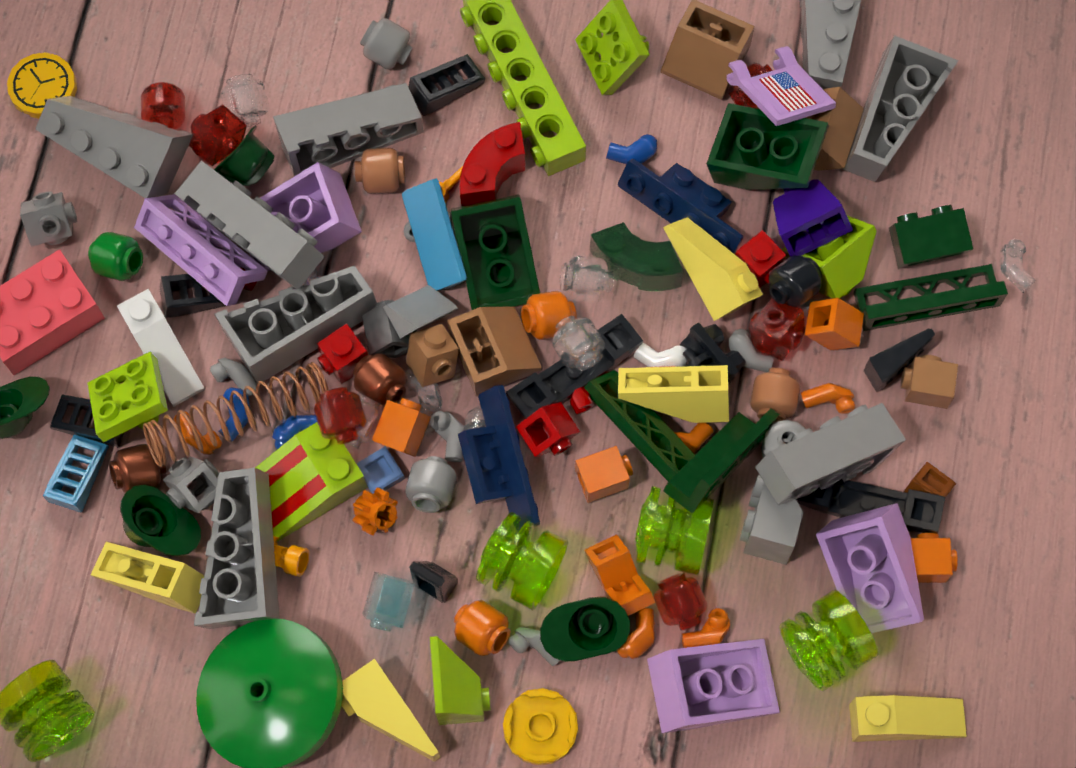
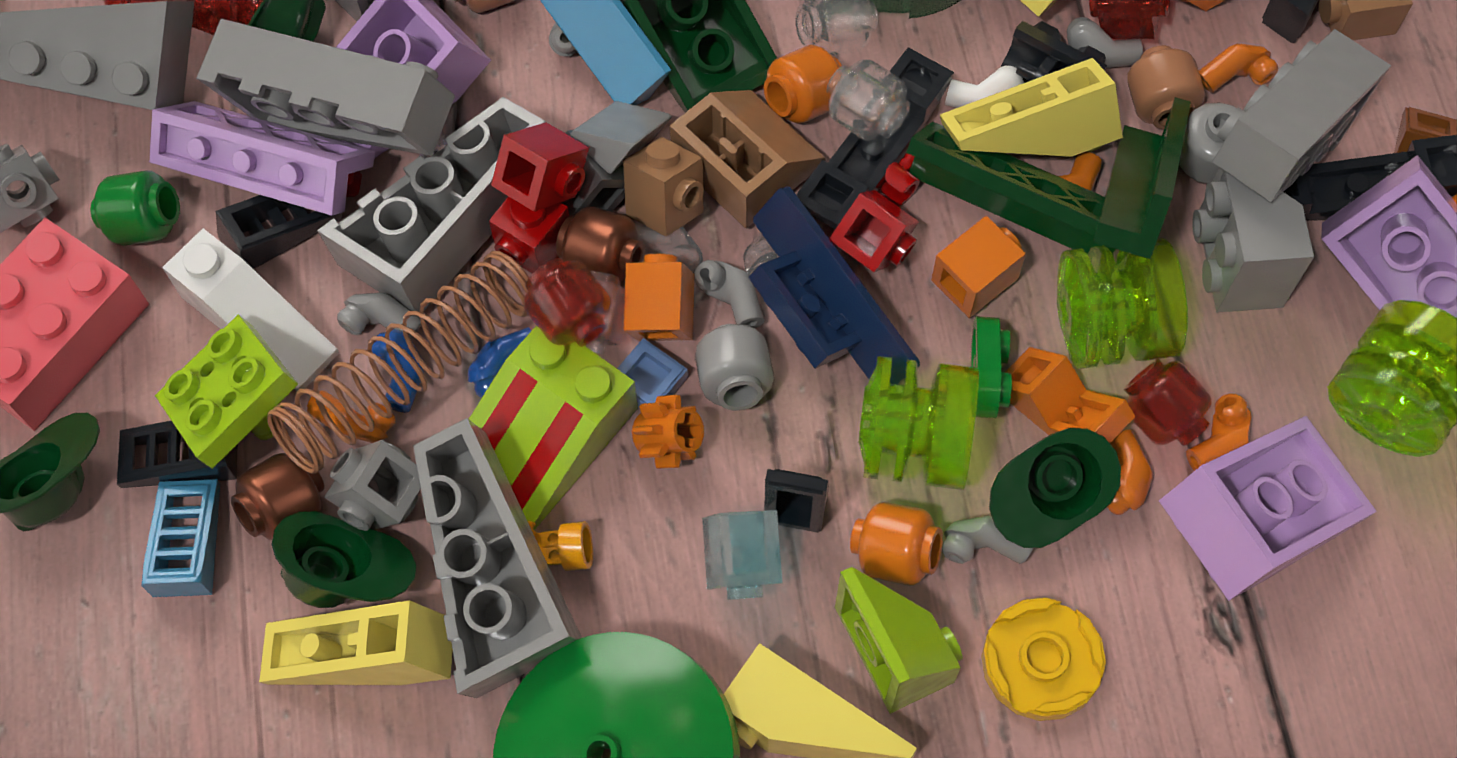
camera: 20 degrees left, 5 degrees down
none -> red brick [491,122,590,212]
none -> green plate [970,316,1012,419]

